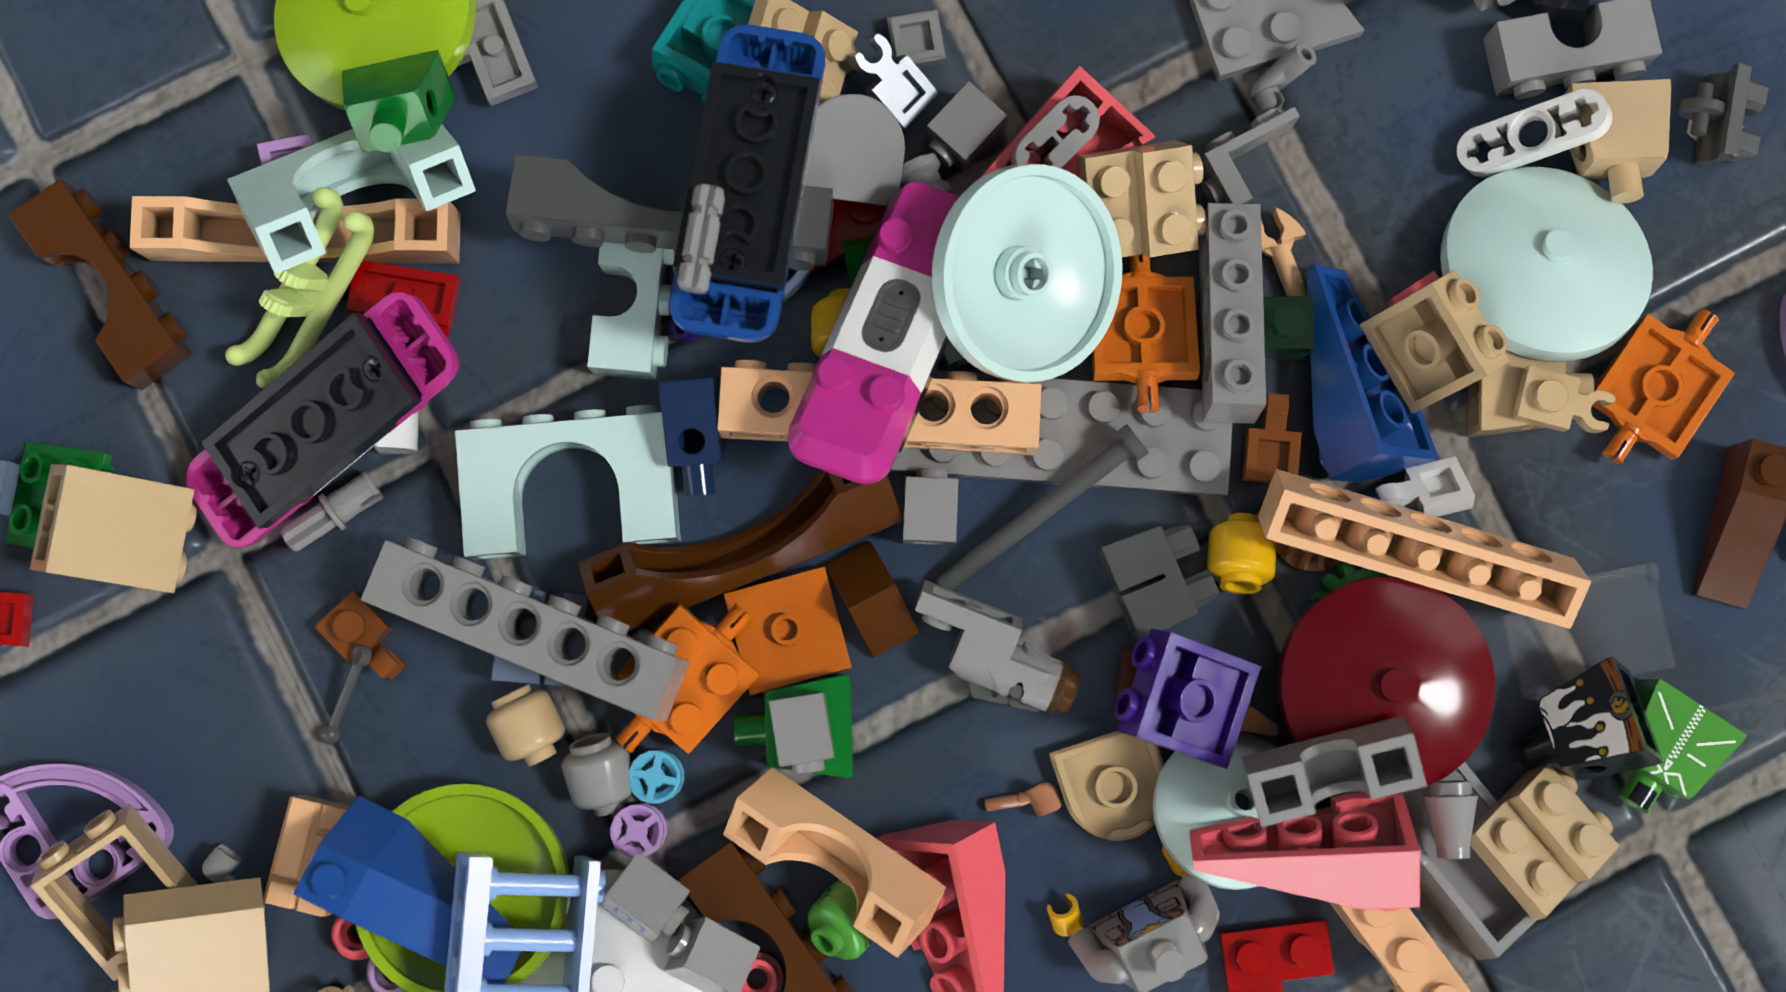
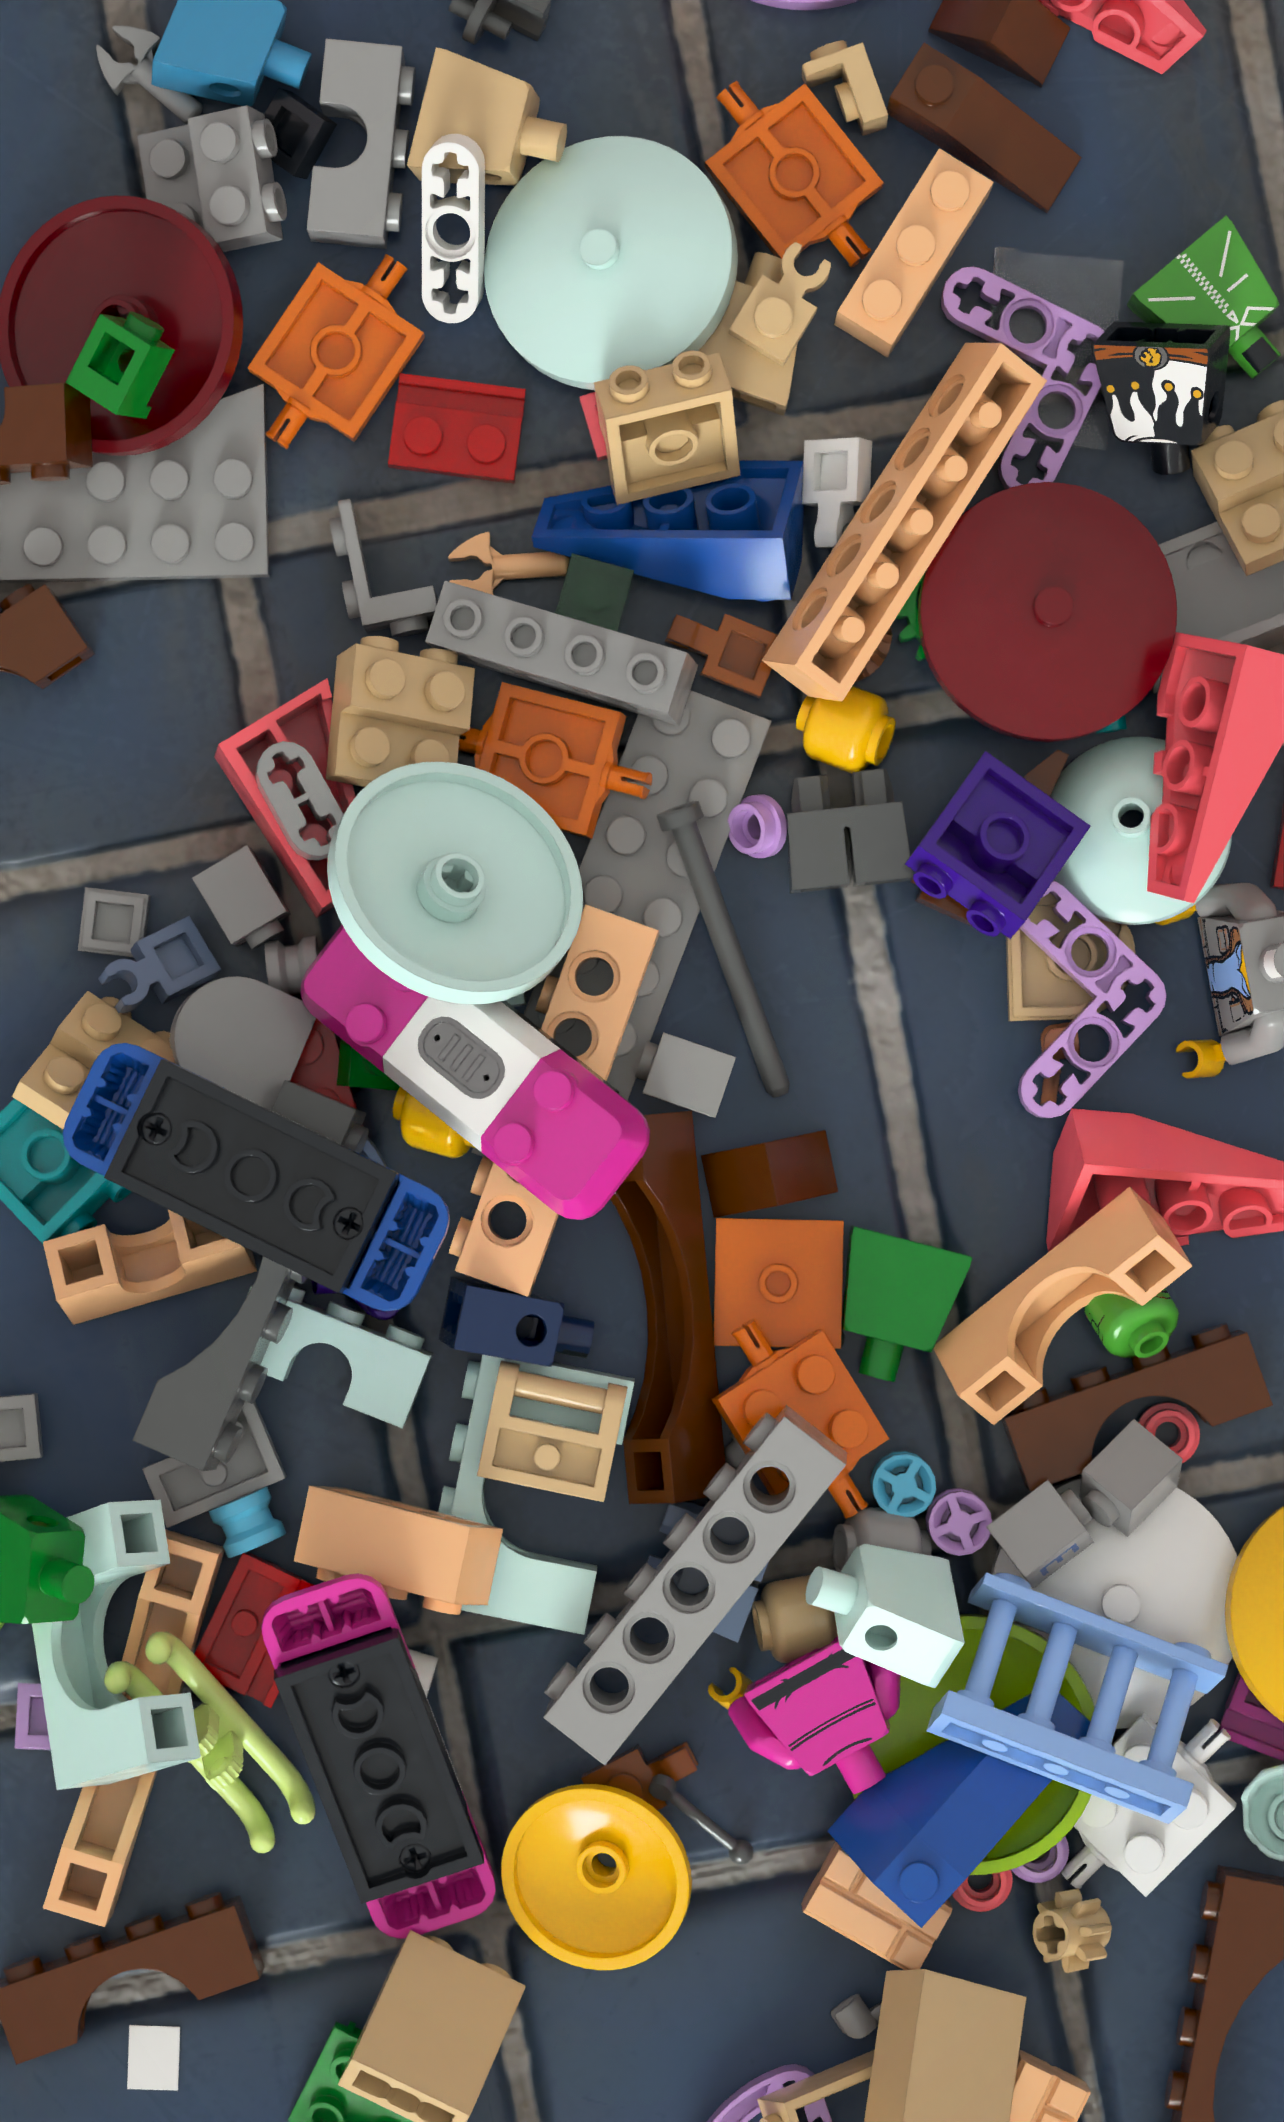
camera: 75 degrees left, 5 degrees up
light grey axle [280,471,384,551] -> none
light grey axle [677,184,725,294] -> none
light grey brick [769,693,835,775] -> none
light grey plate [915,580,1081,714] -> none
light grey arch [1242,716,1427,827] -> none
light grey arm [1250,43,1316,113] -> none
light grey cone [1423,780,1478,859] -> none
none -> light nougat arch [43,1210,257,1325]
none -> white sticker [127,2025,180,2091]
none -> light grey plate [142,1401,287,1528]
none -> medium azure wheel [208,1486,287,1558]
none -> orange plate [247,254,425,449]
none -> light nougat brick [294,1485,503,1615]
none -> red plate [388,373,526,484]
none -> tan plate [477,1361,628,1502]
none -> yellow dish [501,1784,692,1970]
none -> dark pink torso [708,1636,901,1794]
none -> lavender plate [728,794,787,859]
none -> tan bracket [802,40,888,136]
none -> light aqua torso [806,1544,965,1688]
none -> light nougat brick [834,148,994,358]
none -> lavender beam [940,266,1105,489]
none -> lavender beam [1018,881,1166,1119]

